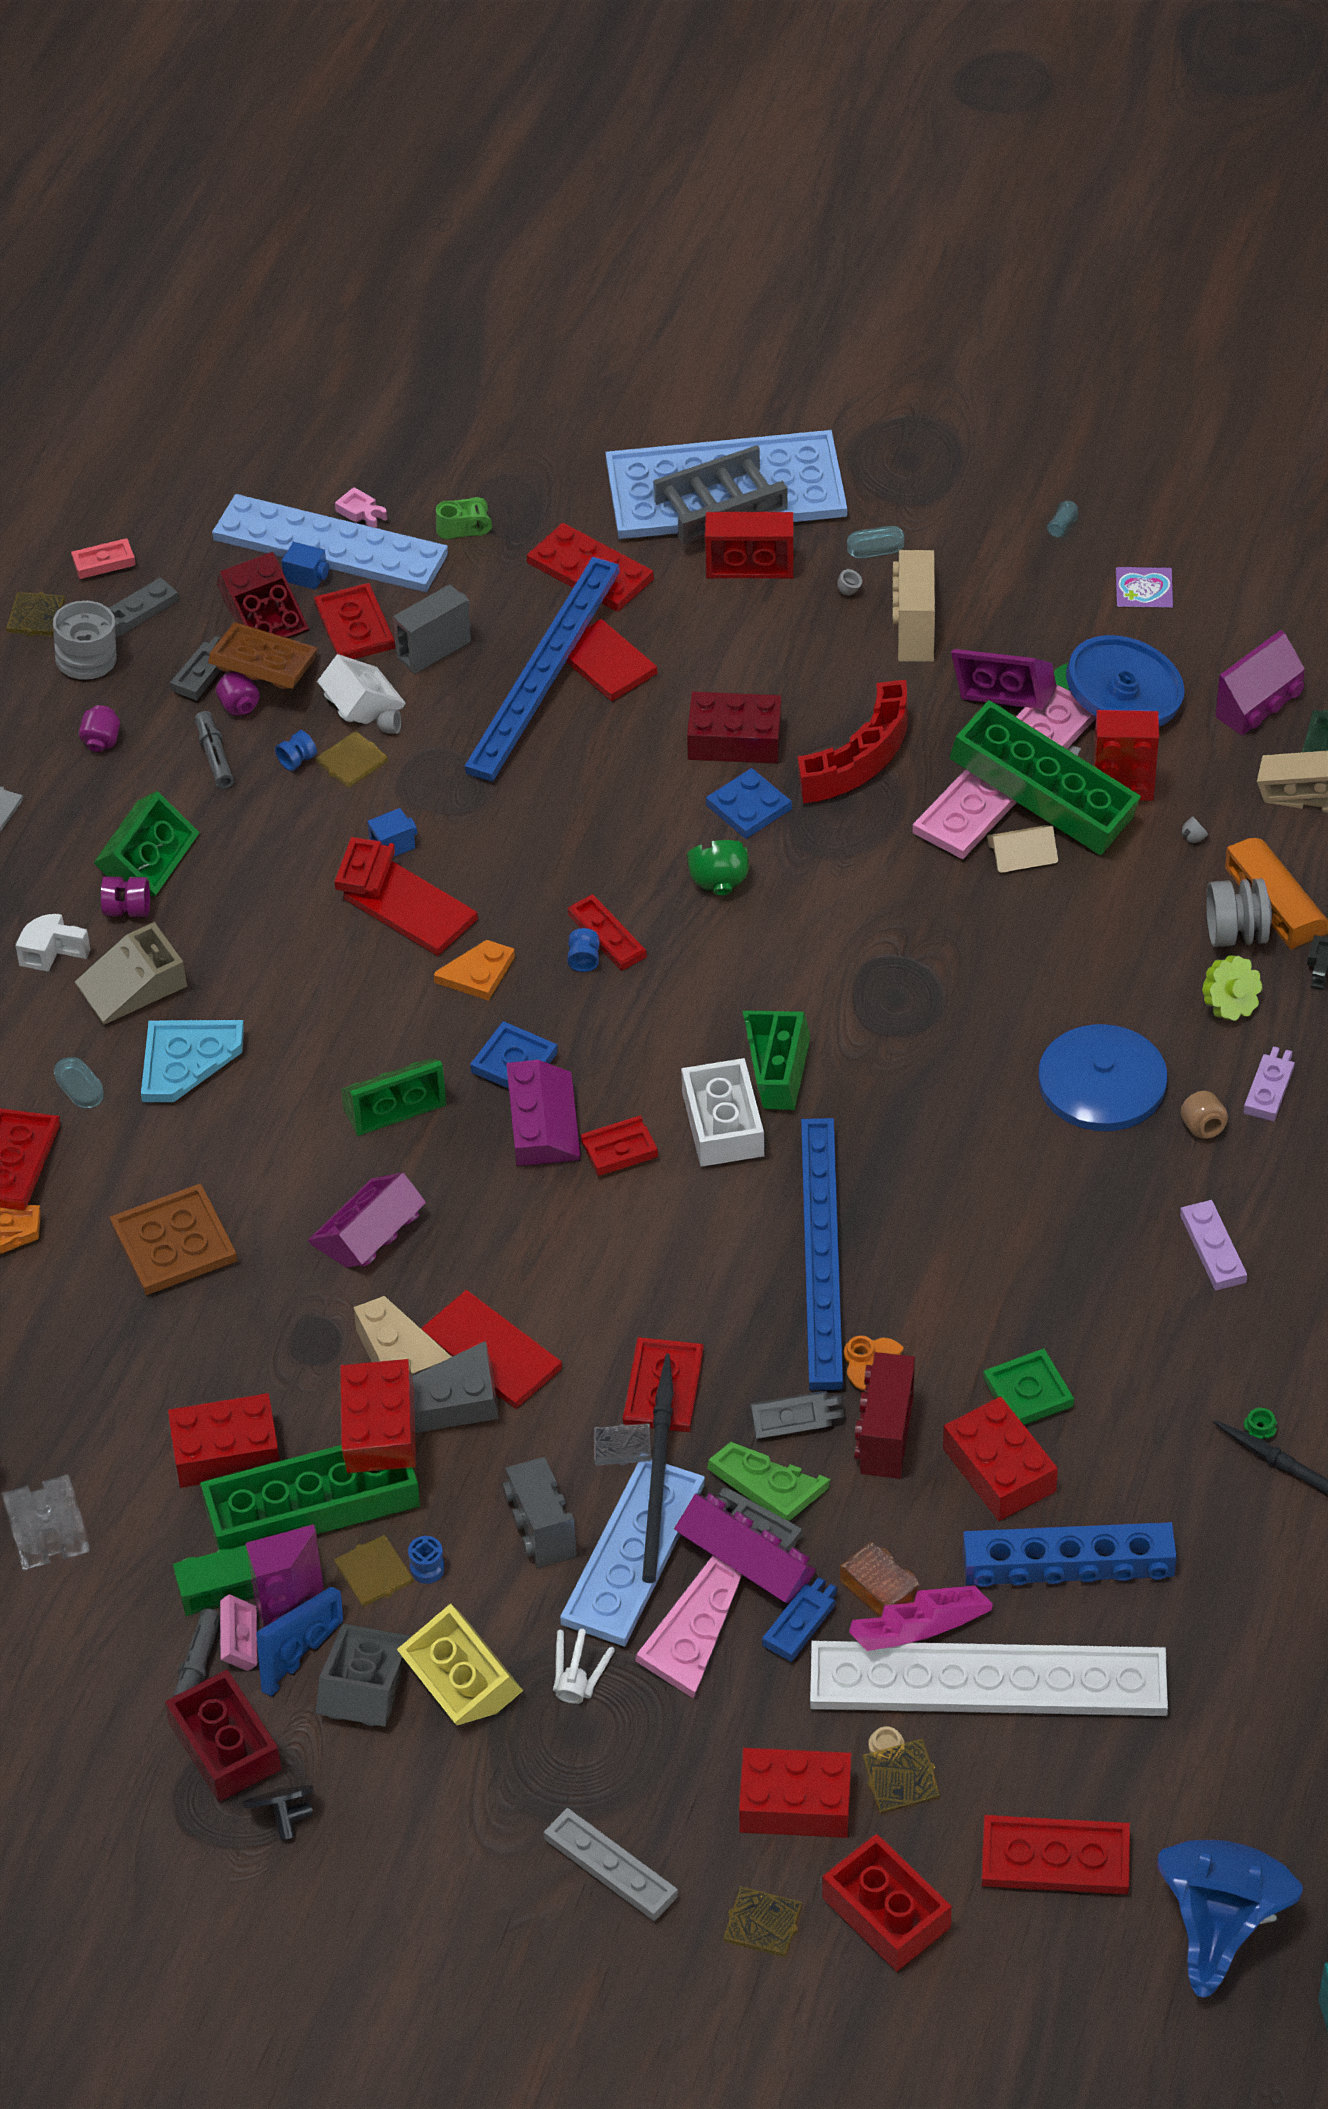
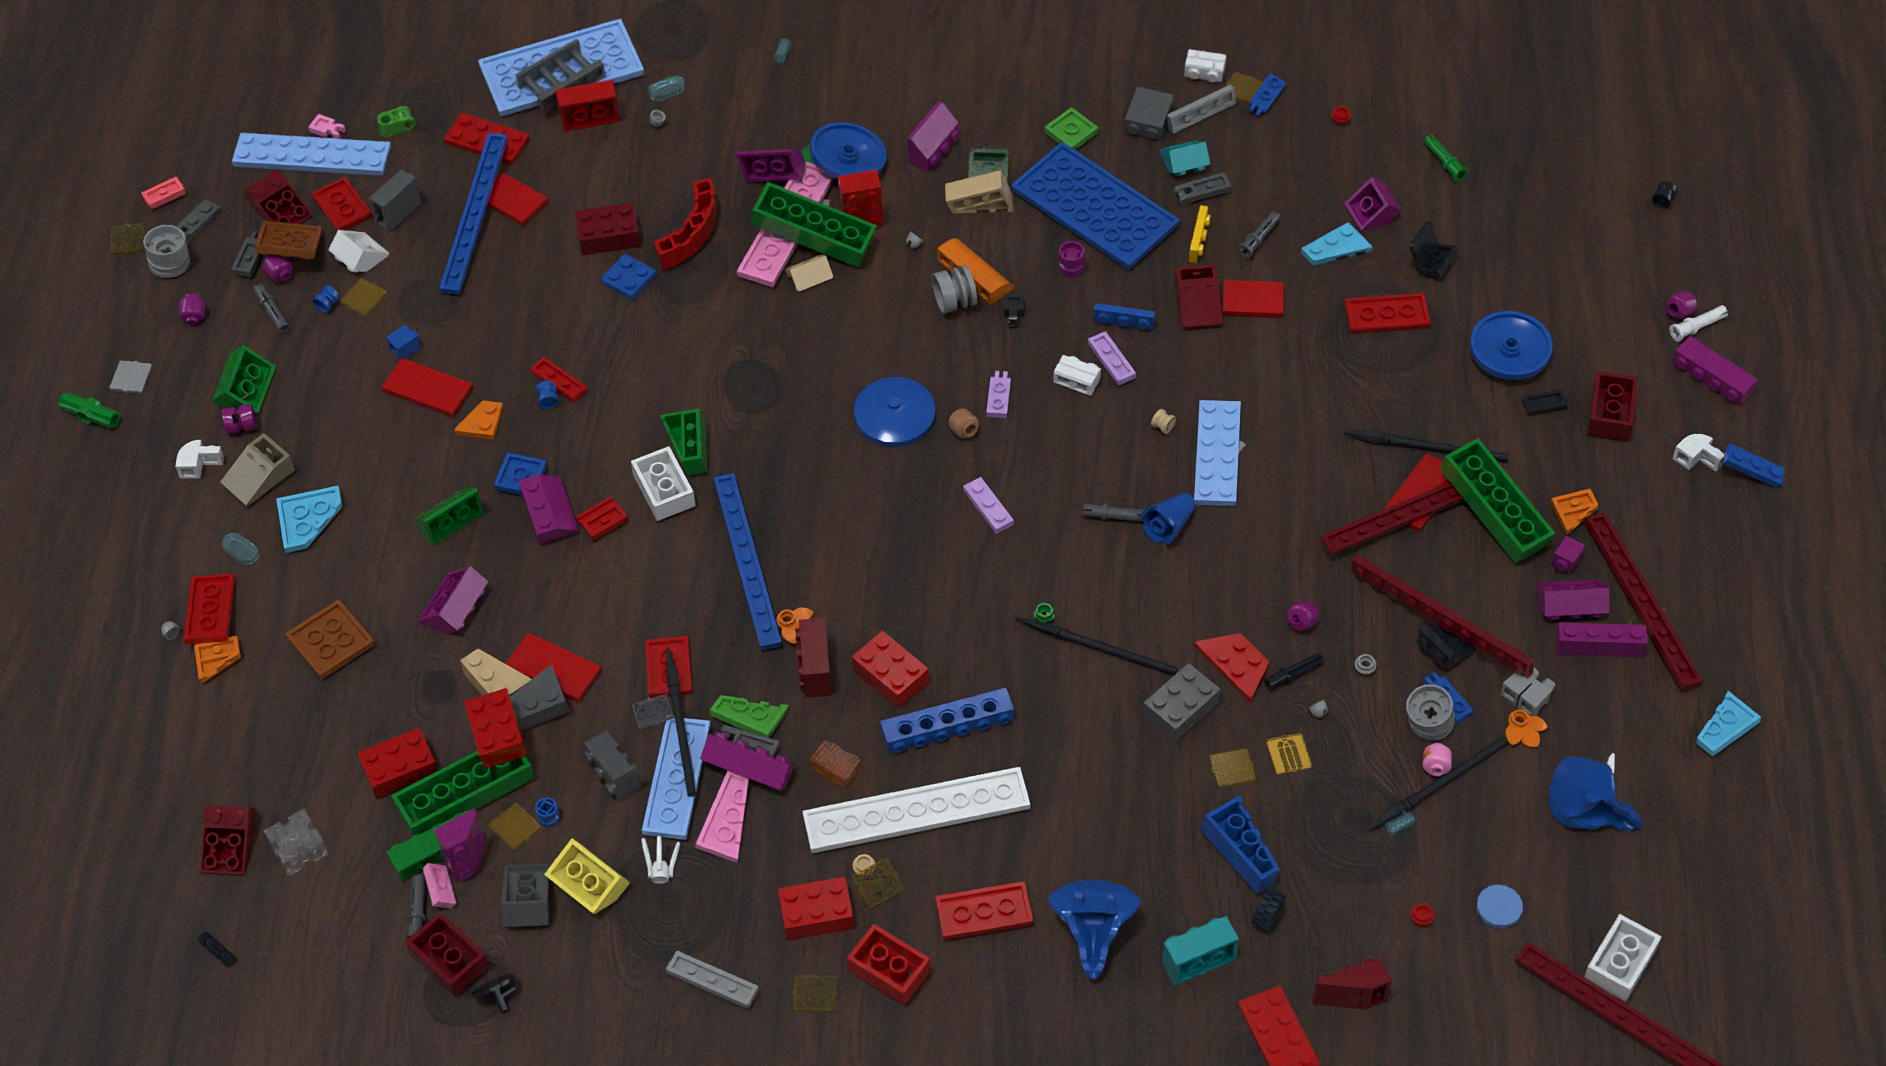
camera: 15 degrees left, 5 degrees up
blue wing [256,1587,343,1697] -> none
blue brick [281,541,329,590] -> none
red plate [334,837,395,897] -> none
light grey hinge [377,710,401,734] -> none
green cylinder [686,840,749,895] -> none
dark grey hinge [750,1391,844,1439] -> none
blue hinge [762,1577,838,1662] -> none
dark pink slope [849,1586,993,1651] -> none
tan wedge [893,550,935,662] -> none
green plate [983,1349,1074,1425] -> none
sticker [1116,567,1173,607] -> none
lime plant [1202,956,1262,1021] -> none

